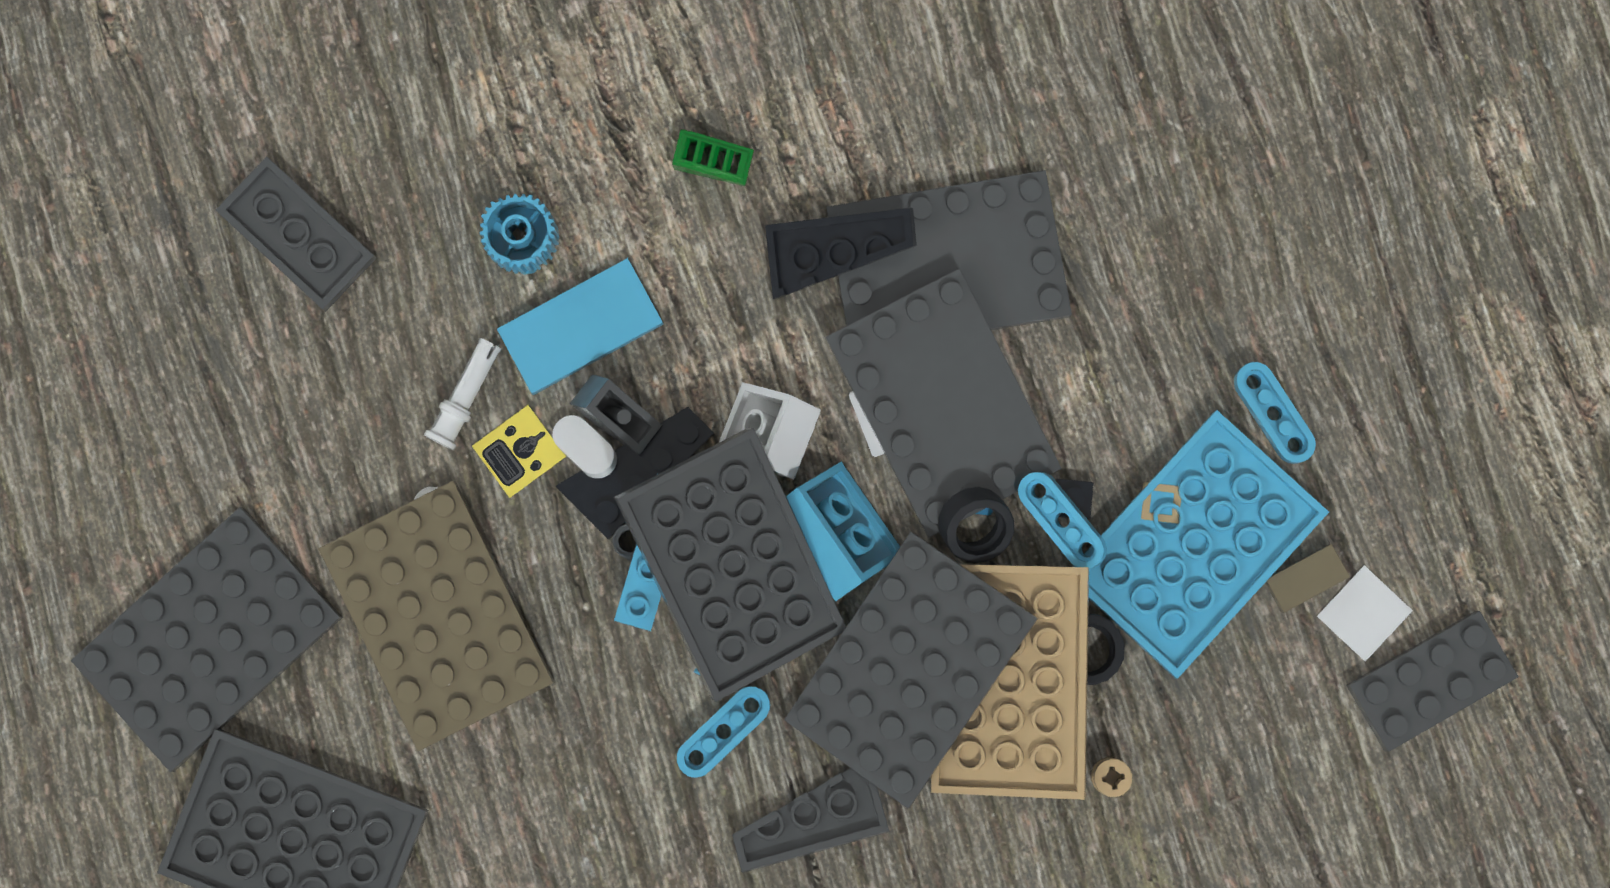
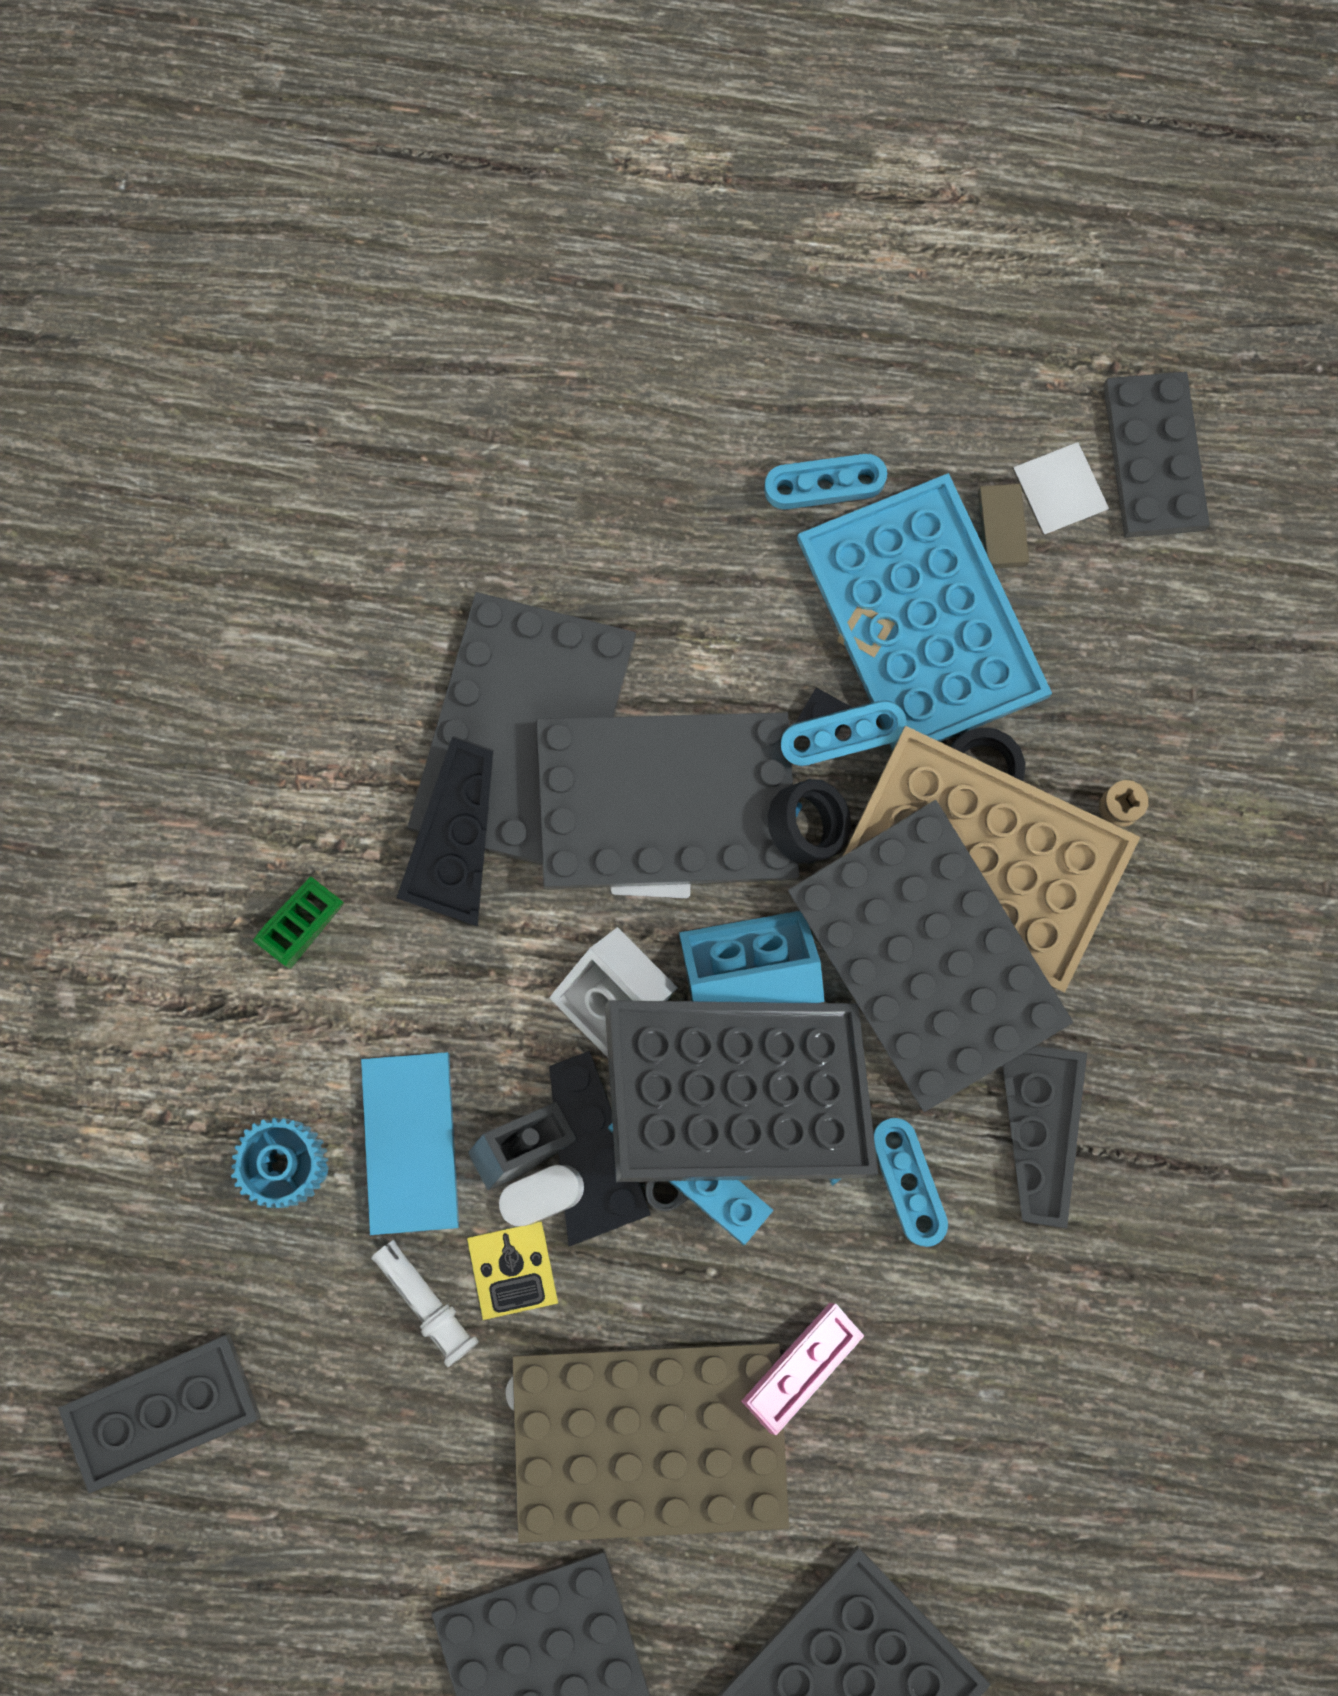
camera: 70 degrees left, 5 degrees down
none -> tile [741,1303,864,1435]

